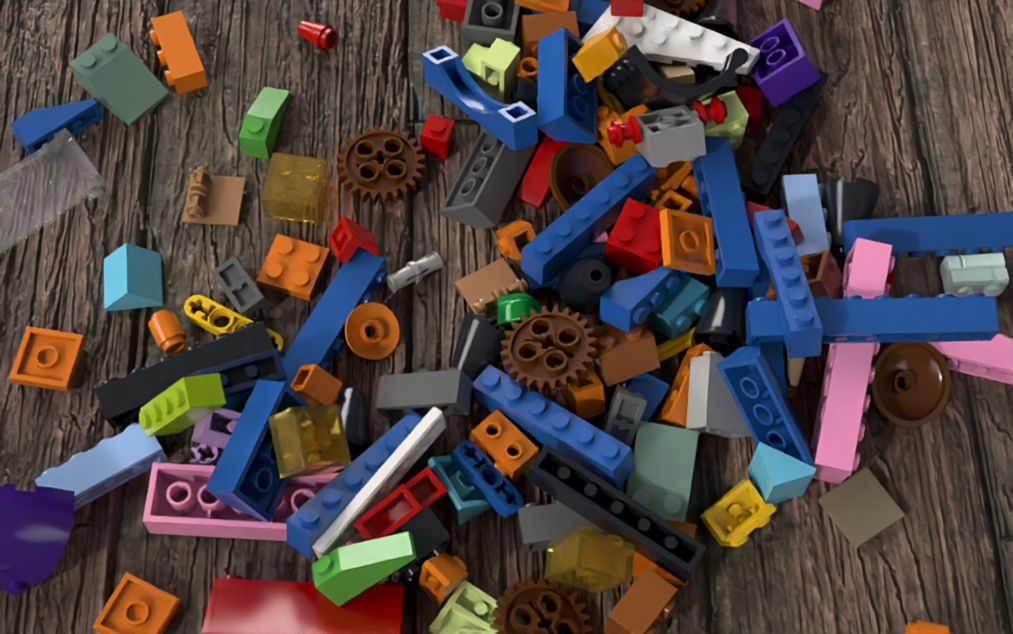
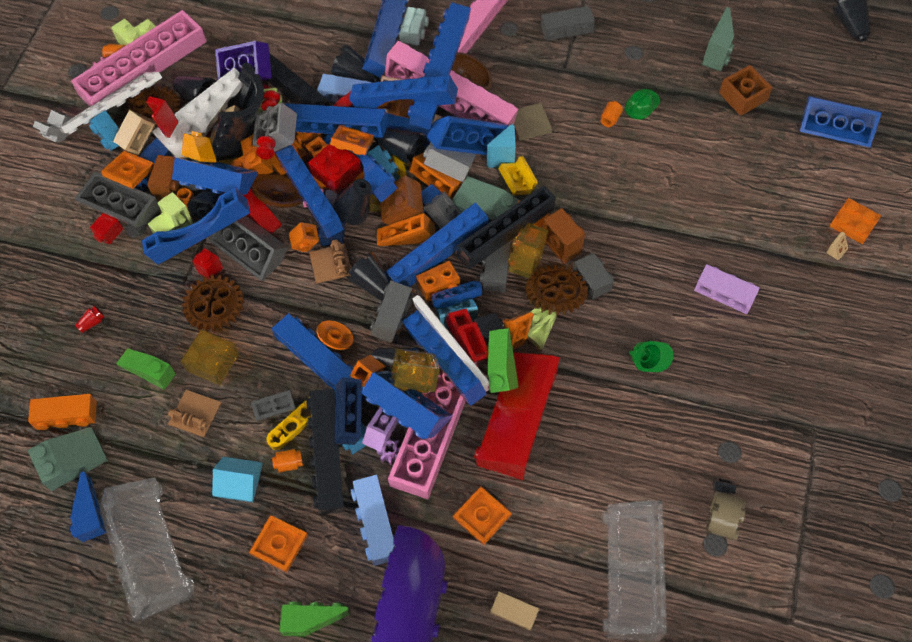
camera: 70 degrees left, 0 degrees up
lime brick [139,373,226,438] -> none
orange plate [256,234,331,301] -> none
red panel [328,216,380,264] -> none
light grey pin [386,251,443,293] -> none
green piece [494,293,541,328] -> none
reddish brown gear [500,305,598,395] -> none

